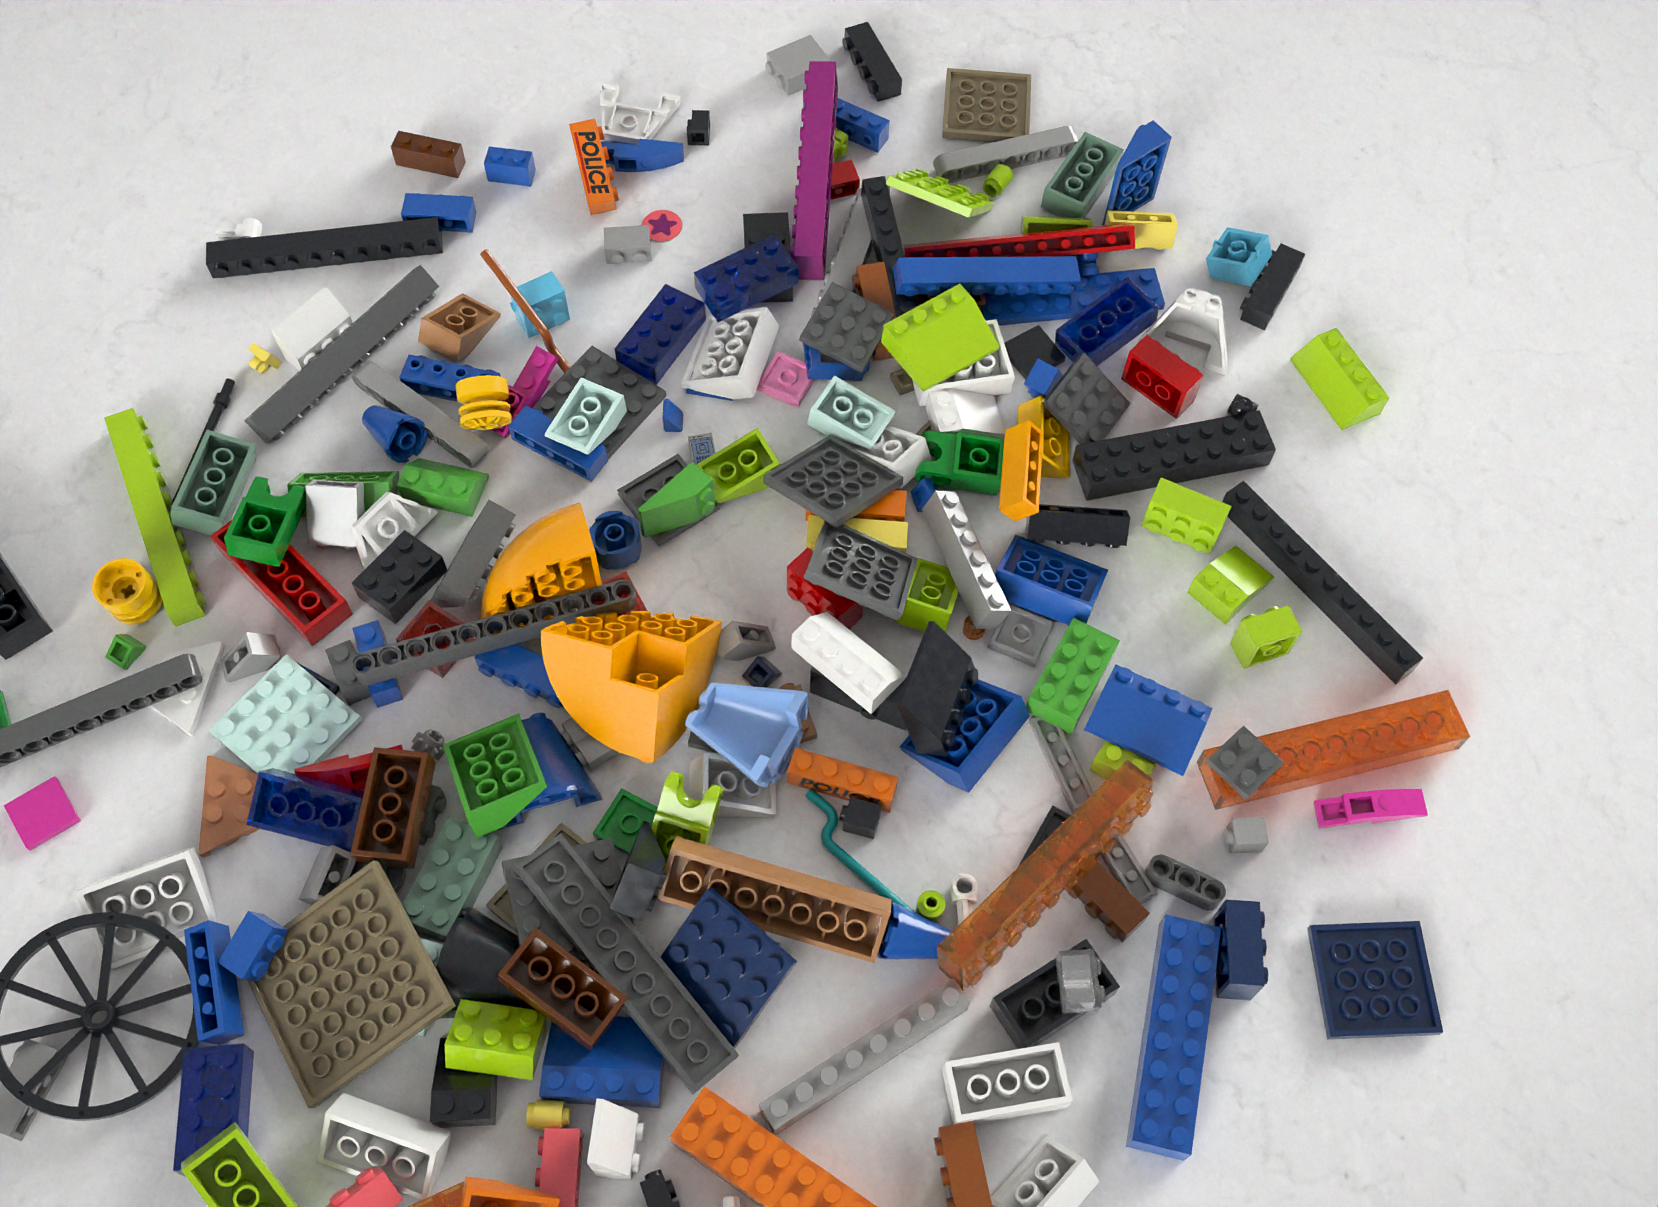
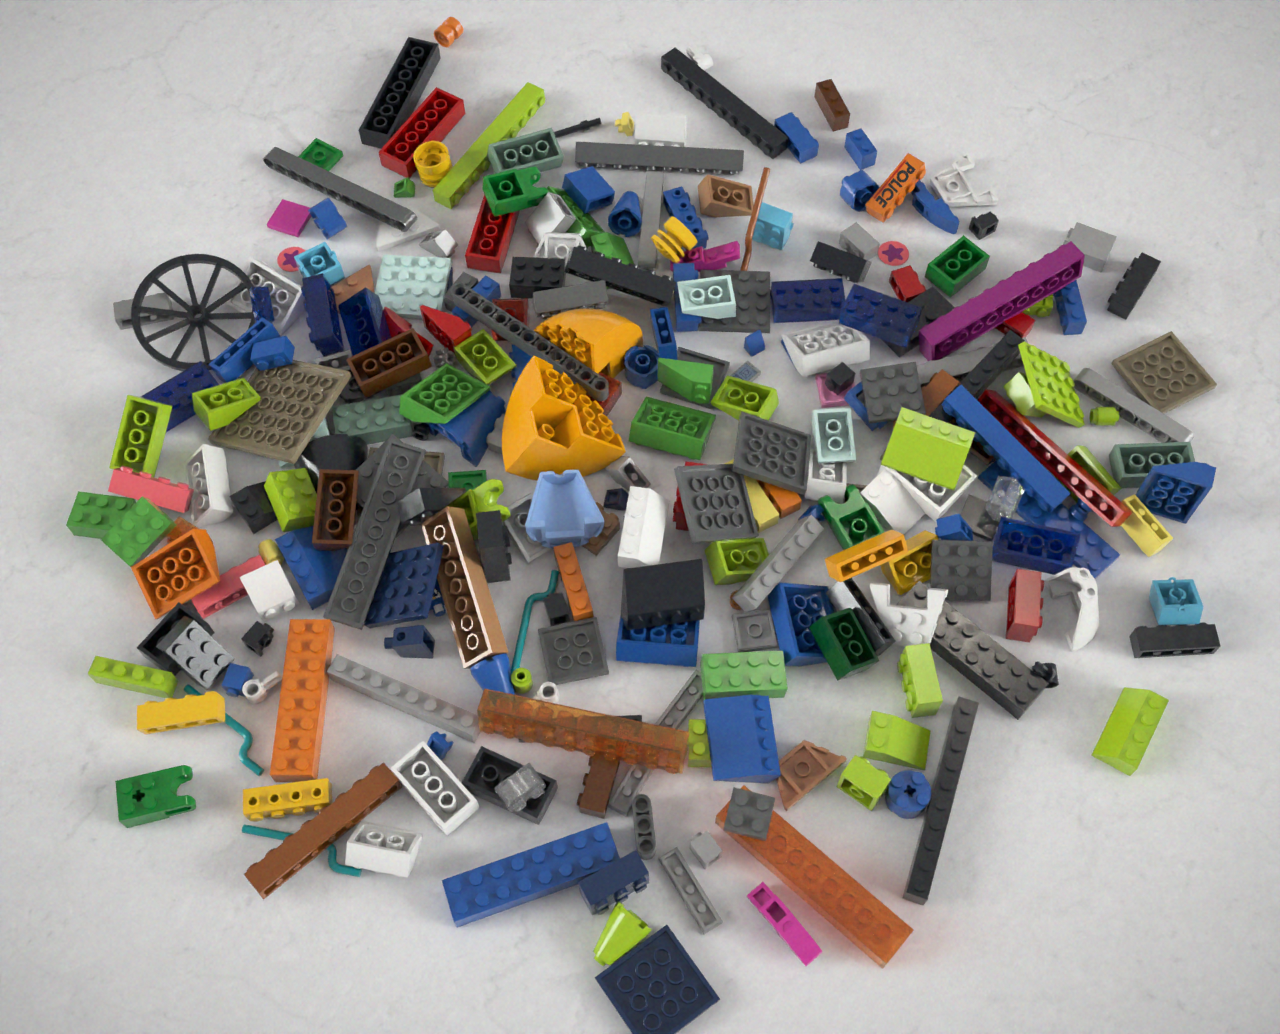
camera: 60 degrees right, 0 degrees up
none -> lime slope [192,378,261,431]
none -> clear blue plate [249,287,275,323]
none -> coral sticker [277,247,305,272]
none -> medium azure brick [294,242,345,293]
none -> clear blue brick [301,273,344,356]
none -> blue brick [308,198,347,240]
none -> red brick [379,87,466,178]
none -> dark blue torso [384,625,435,659]
none -> black bush [412,424,430,441]
none -> red slope [420,305,472,356]
none -> blue tile [427,731,454,760]
none -> lime slope [454,329,516,385]
none -> black brick [476,510,512,583]
none -> dark grey plate [538,617,609,685]
none -> blue brick [562,166,615,213]
none -> black brick [564,245,676,306]
none -> lime cone [593,901,652,966]
none -> bright green slope [629,396,716,460]
none -> blue brick [650,307,678,360]
none -> light grey tile [659,847,723,934]
none -> nougat wing [776,740,847,811]
none -> dark green brick [809,607,879,681]
none -> black brick [810,241,872,284]
none -> black brick [825,362,856,395]
none -> blue brick [840,170,880,212]
none -> white wing [870,583,948,646]
none -> blue brick [885,770,931,819]
none -> red brick [889,265,926,306]
none -> green brick [925,235,990,298]
none -> clear brick [985,476,1024,523]
none -> lime brick [1003,372,1046,418]

